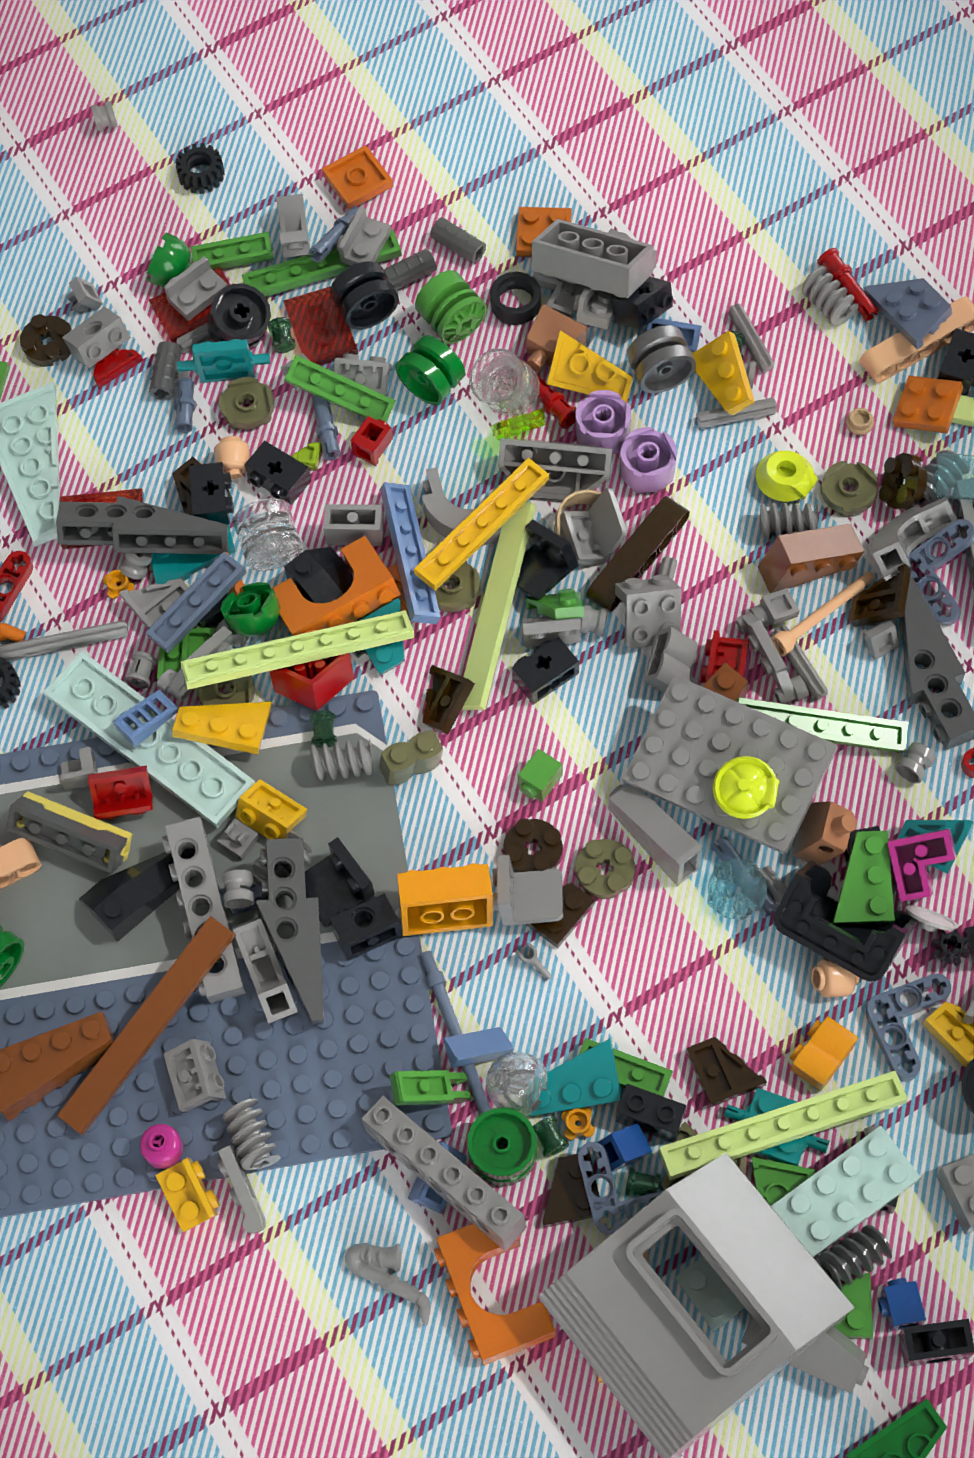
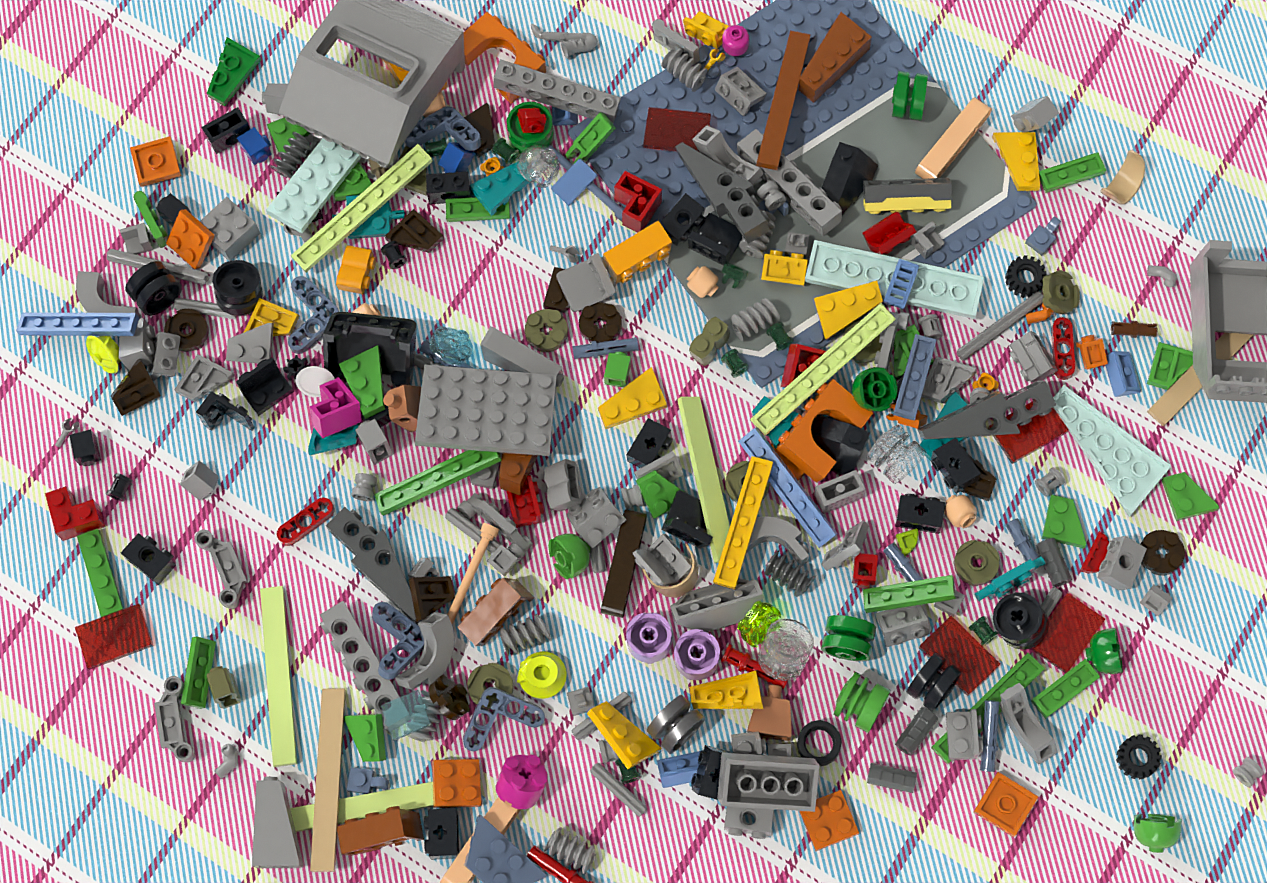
camera: 155 degrees right, 5 degrees up
light grey bracket [164,256,228,321] -> none
dark brown wing [422,665,475,735] -> none
neon yellow piece [713,756,780,819] -> none
tan plate [846,408,874,435] -> none
none -> light grey brick [355,419,393,465]
none -> black bush [381,241,407,269]
none -> sand blue beam [463,687,545,751]
none -> dark pink brick [495,755,548,809]
none -> red bracket [517,108,546,133]
none -> bright green cylinder [548,533,590,579]
none -> light grey tile [567,687,594,716]
none -> sand blue pin [572,337,639,360]
none -> yellow wing [598,367,667,429]
none -> red brick [614,171,662,233]
none -> clear red tile [643,107,711,152]
none -> light nougat head [687,266,719,298]
none -> yellow hand [703,49,725,70]
none -> clear green tile [721,263,749,289]
none -> clear green bush [721,349,749,378]
none -> dark grey piece [764,550,816,597]
none -> light grey plate [821,520,869,571]
none -> light grey brick [1009,331,1058,383]
none -> light grey bush [1035,467,1065,496]
none -> bright green wing [1041,495,1086,549]
none -> bright green cylinder [1134,814,1182,853]

